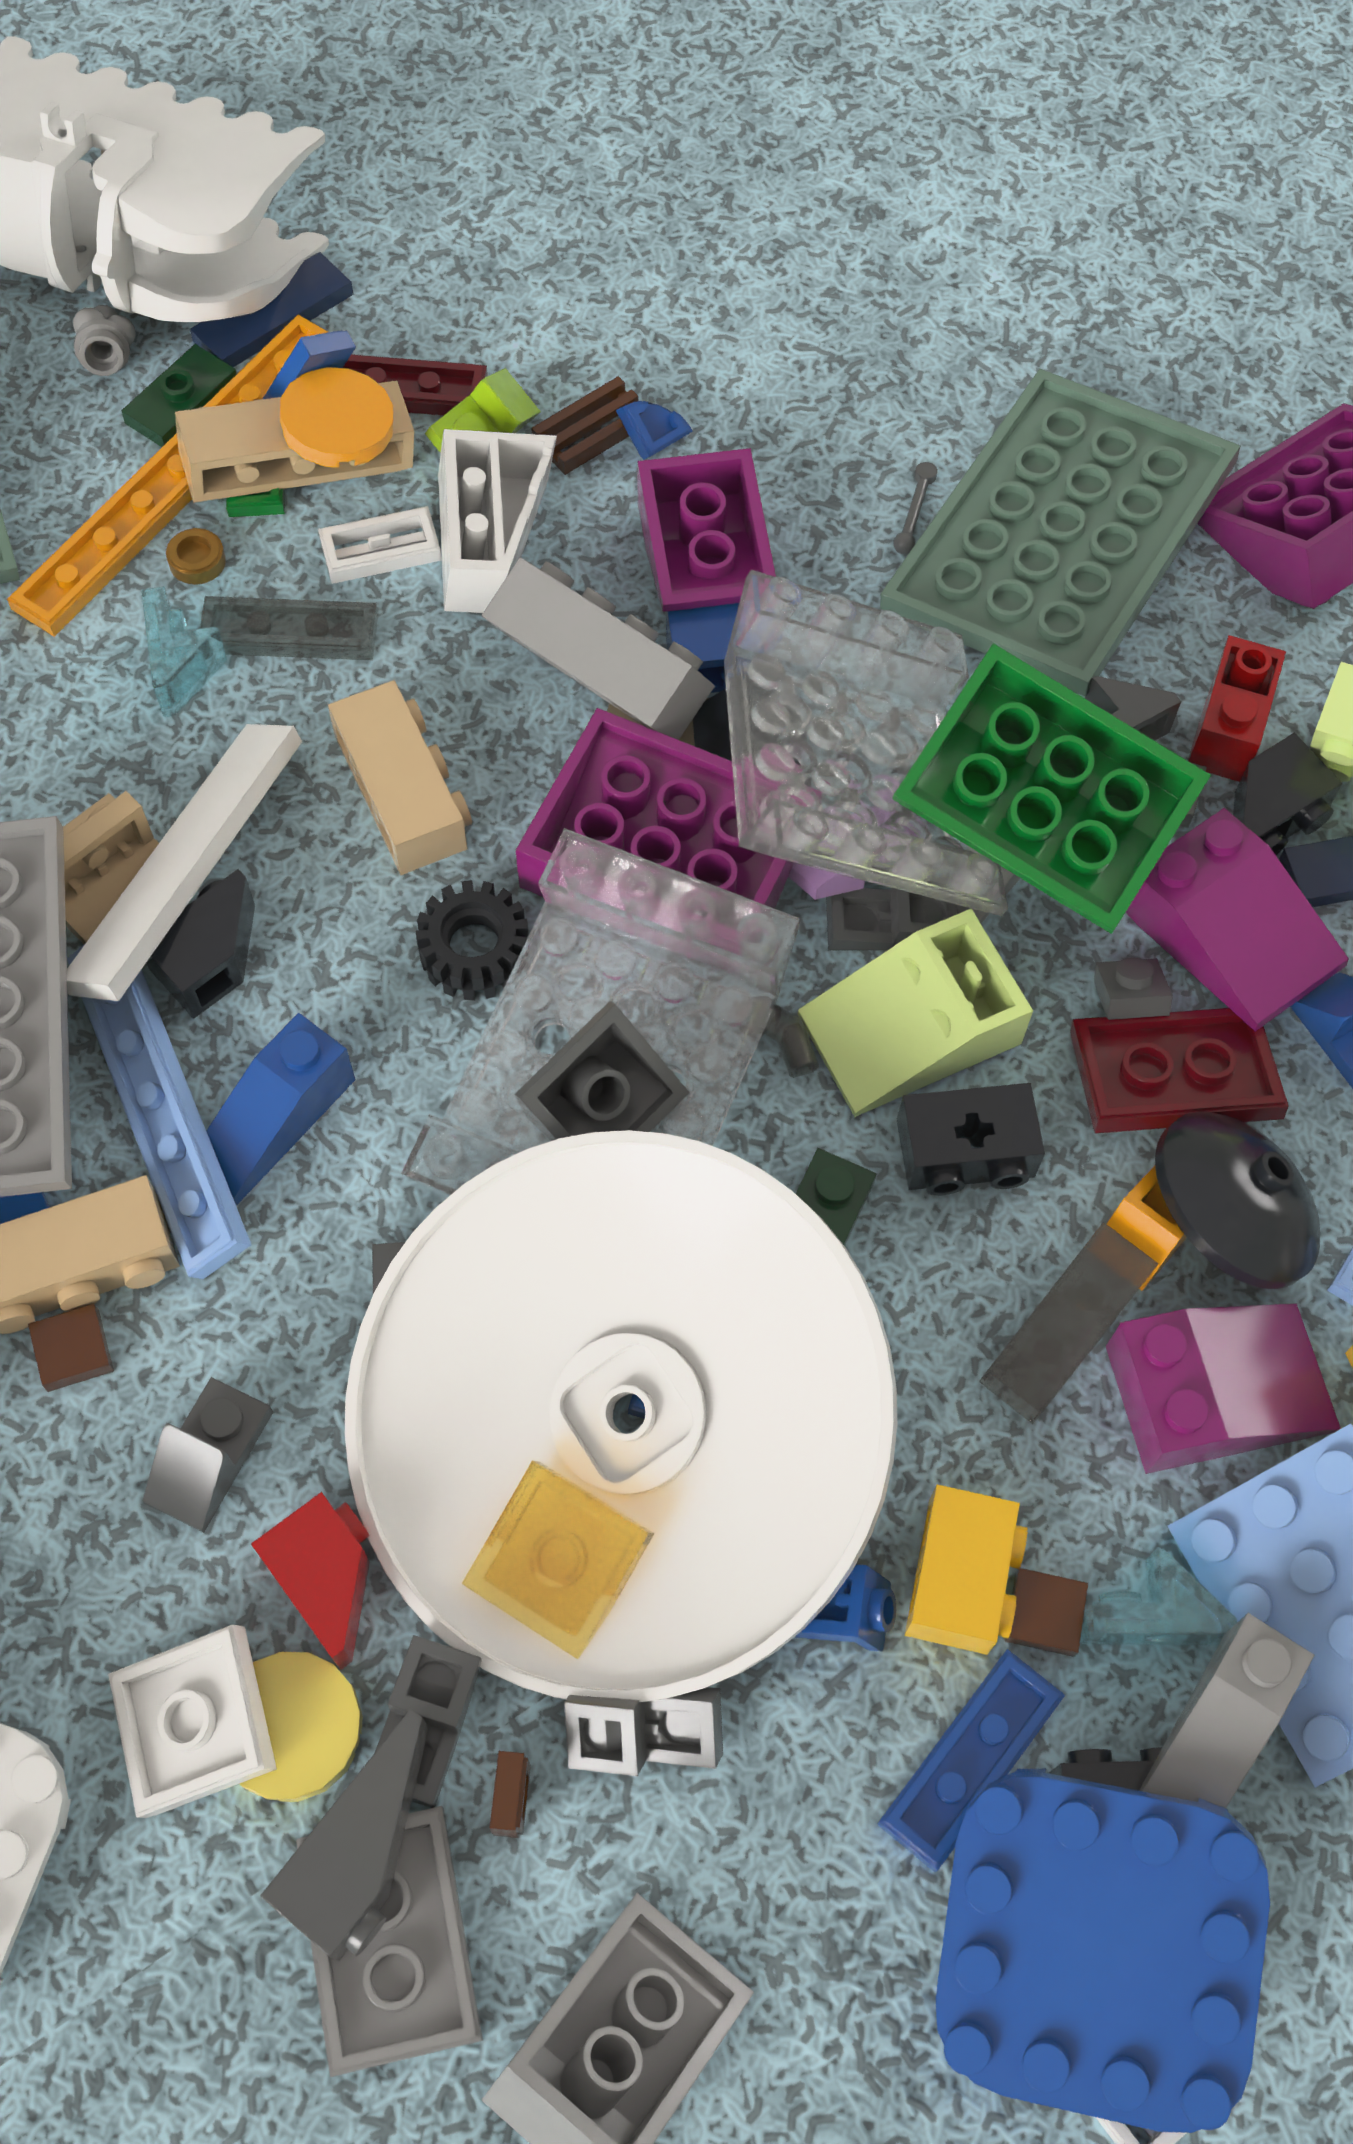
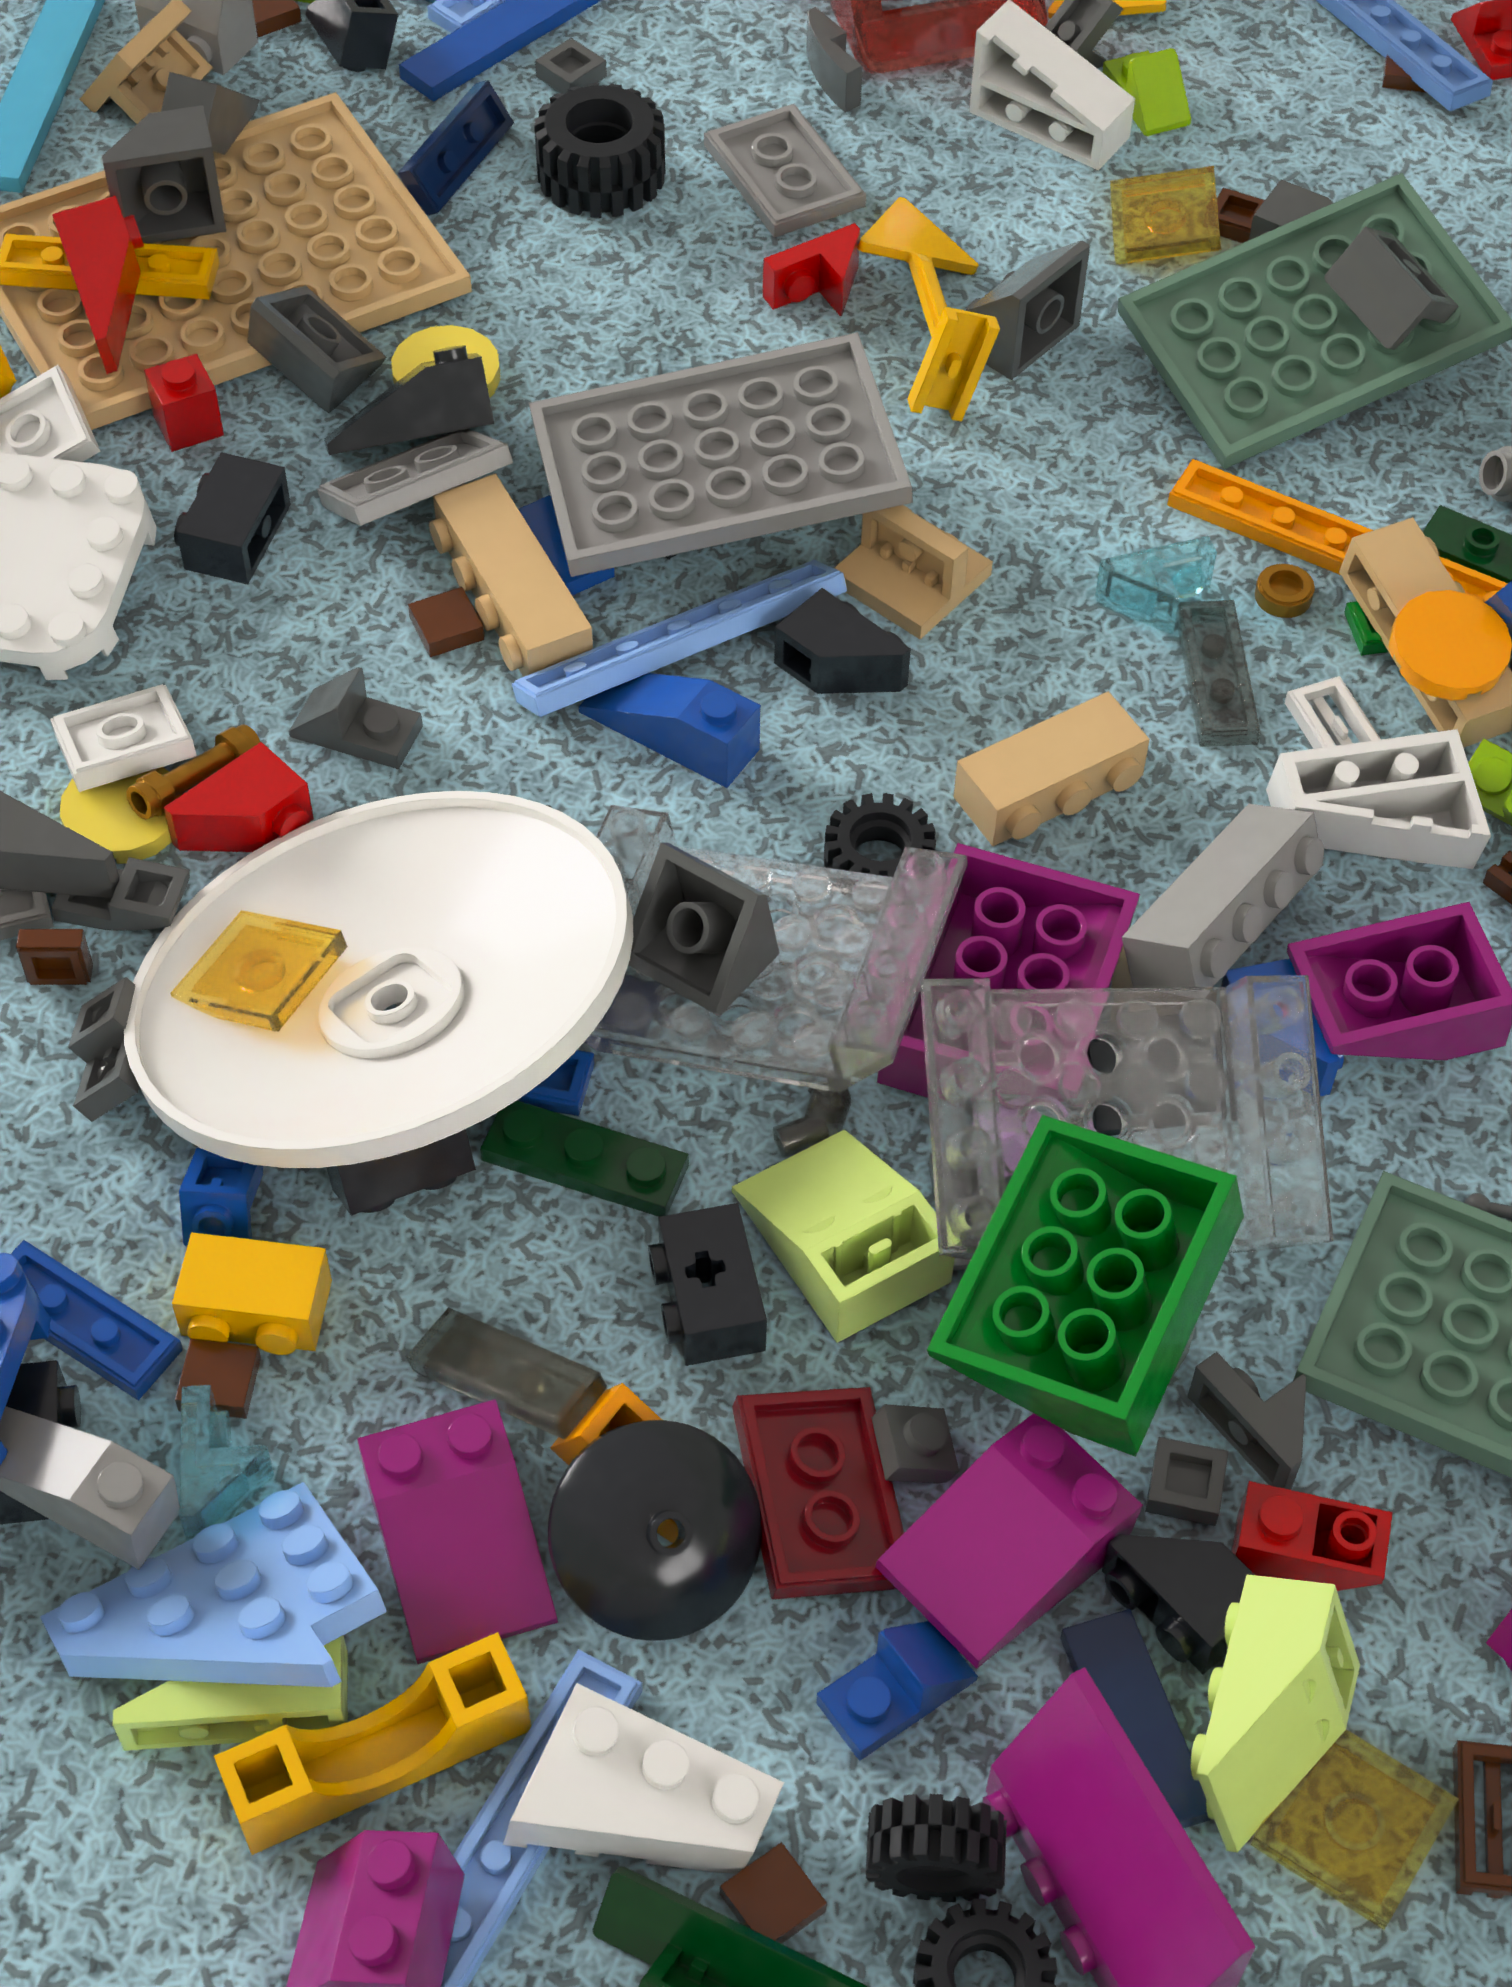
camera: 85 degrees right, 10 degrees down
white tile [67,724,302,1001] -> none
none -> pearl gold bar [127,724,261,819]

